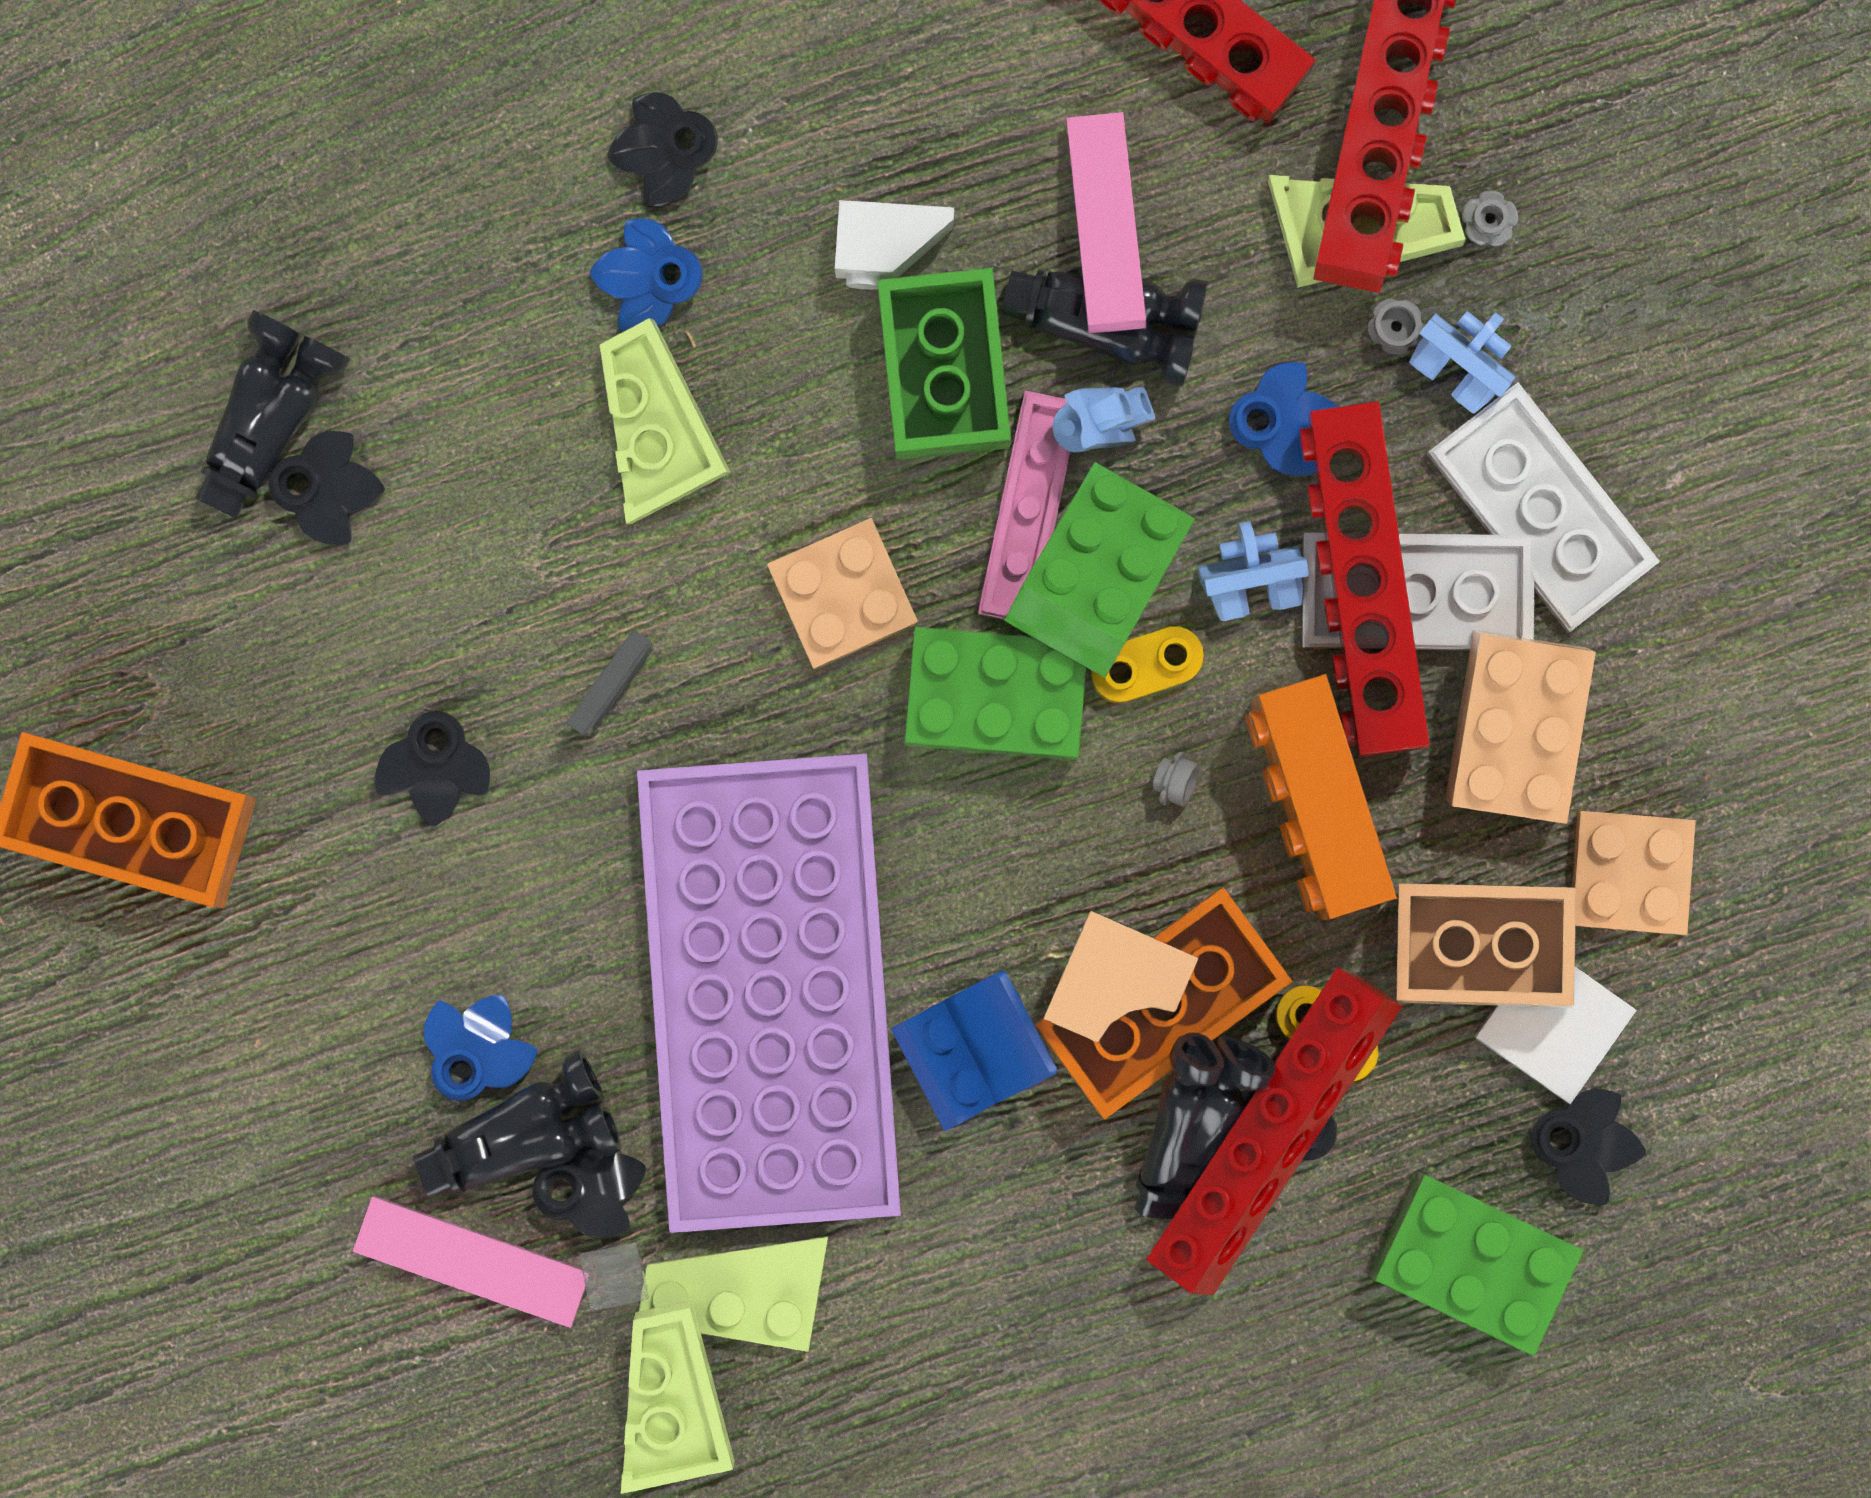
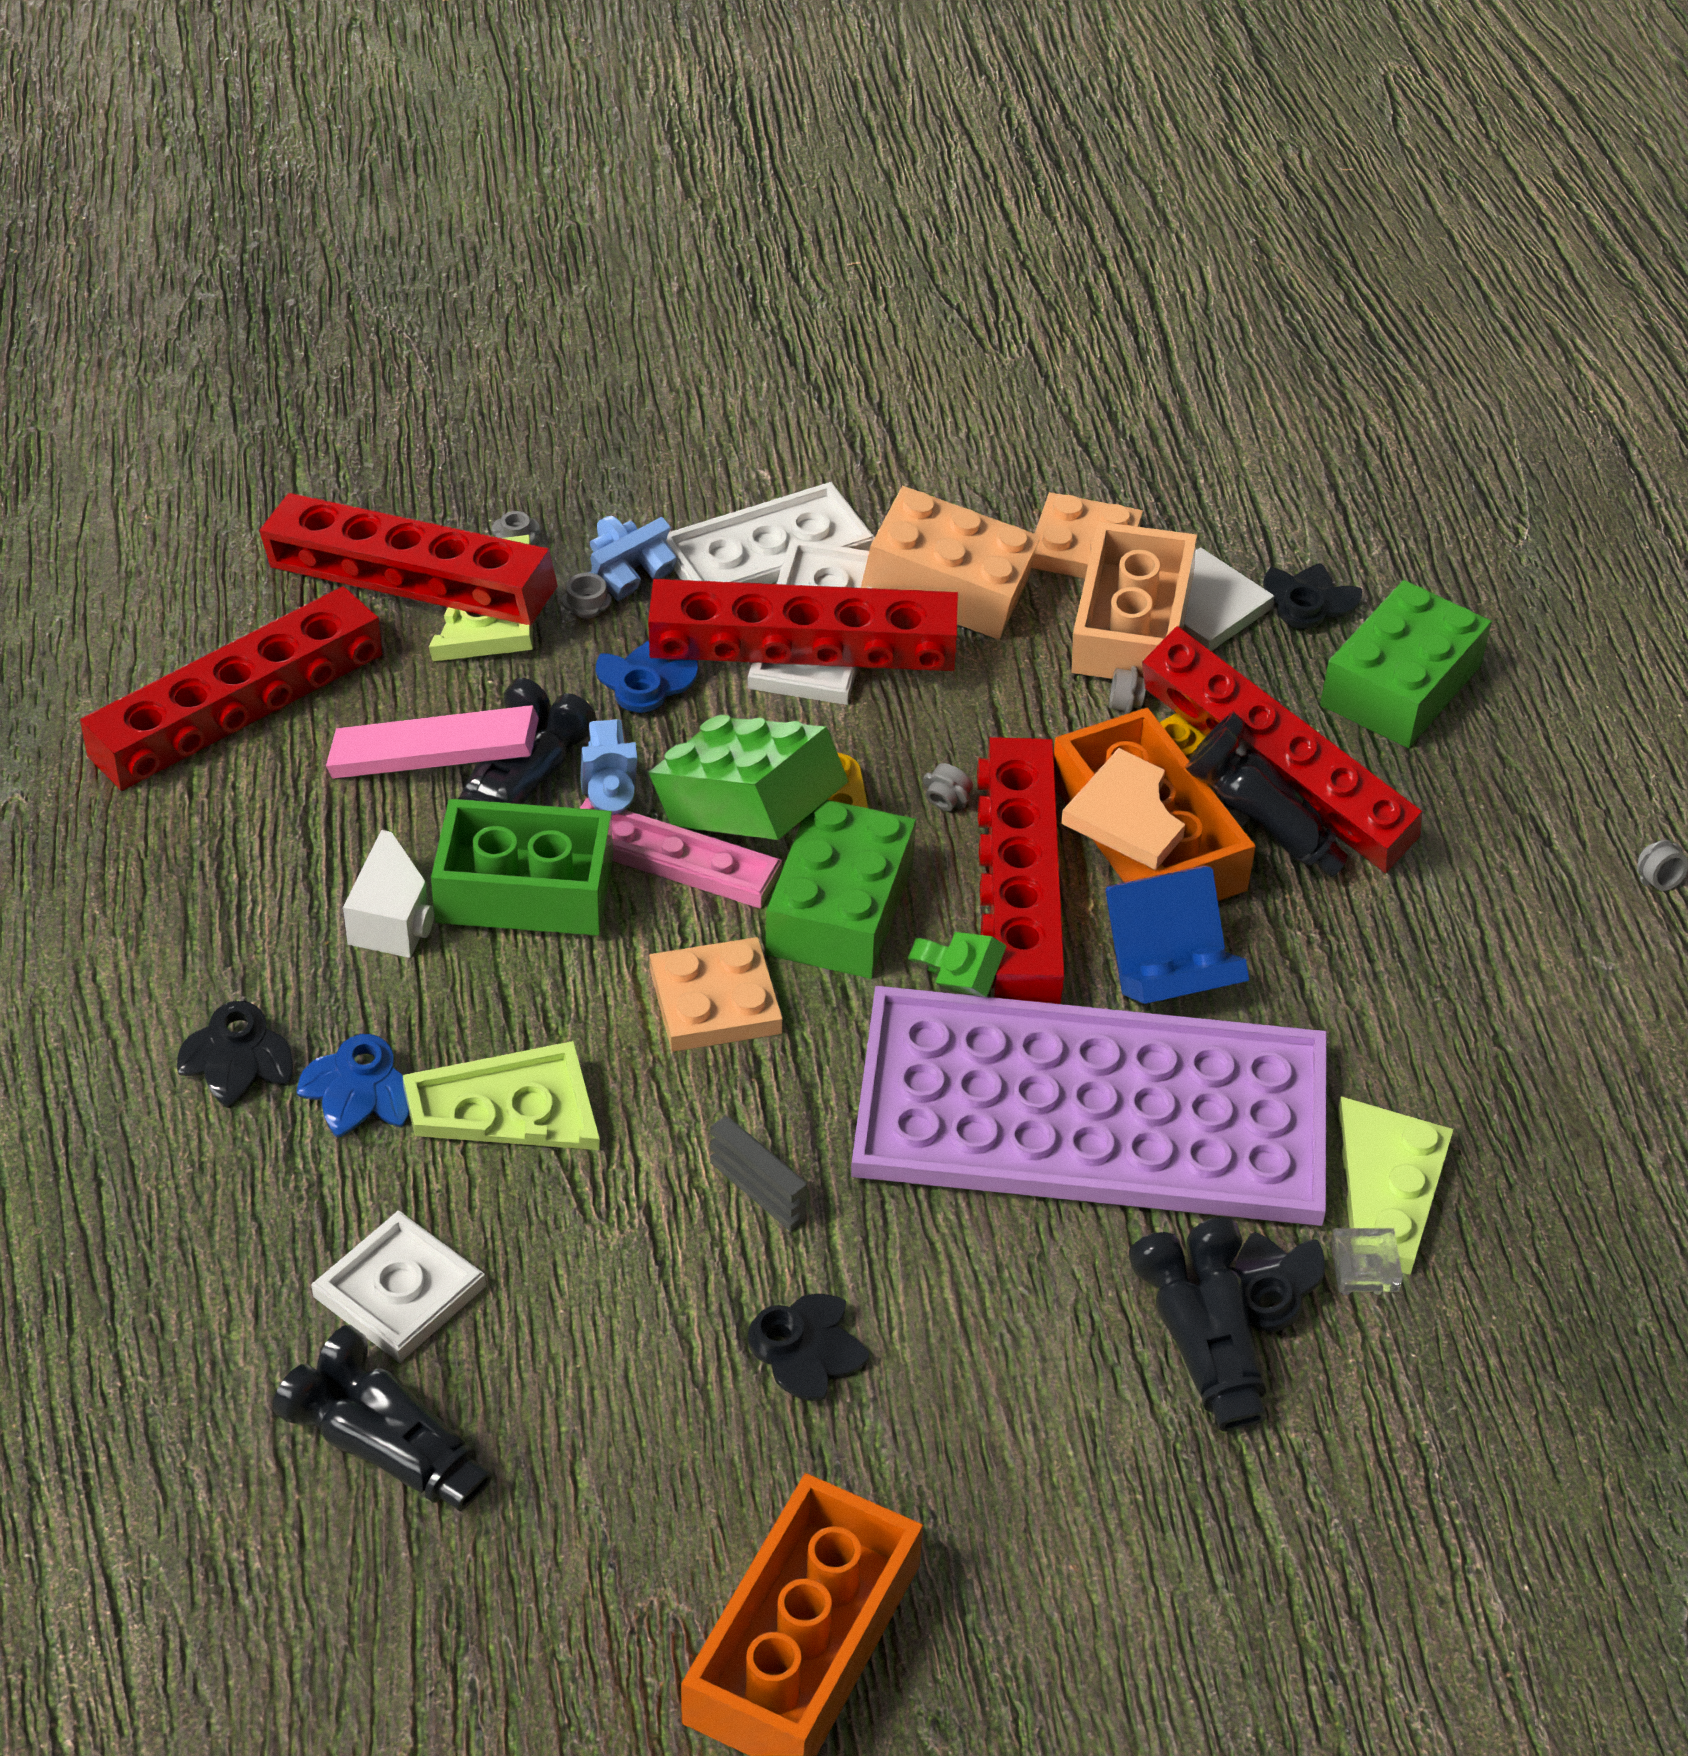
camera: 80 degrees left, 40 degrees down
black plate [269,431,385,546] -> none
bright pink tile [352,1196,591,1328] -> none
blue plate [424,994,538,1101] -> none
yellowish green wing [621,1300,735,1494] -> none
light blue hips [1197,521,1309,621] -> none
orange brick [1244,674,1397,921] -> none
none -> white tile [311,1210,486,1363]
none -> bright green plate [908,932,1007,997]
none -> red brick [977,737,1064,1004]
none -> light grey plate [1109,666,1146,715]

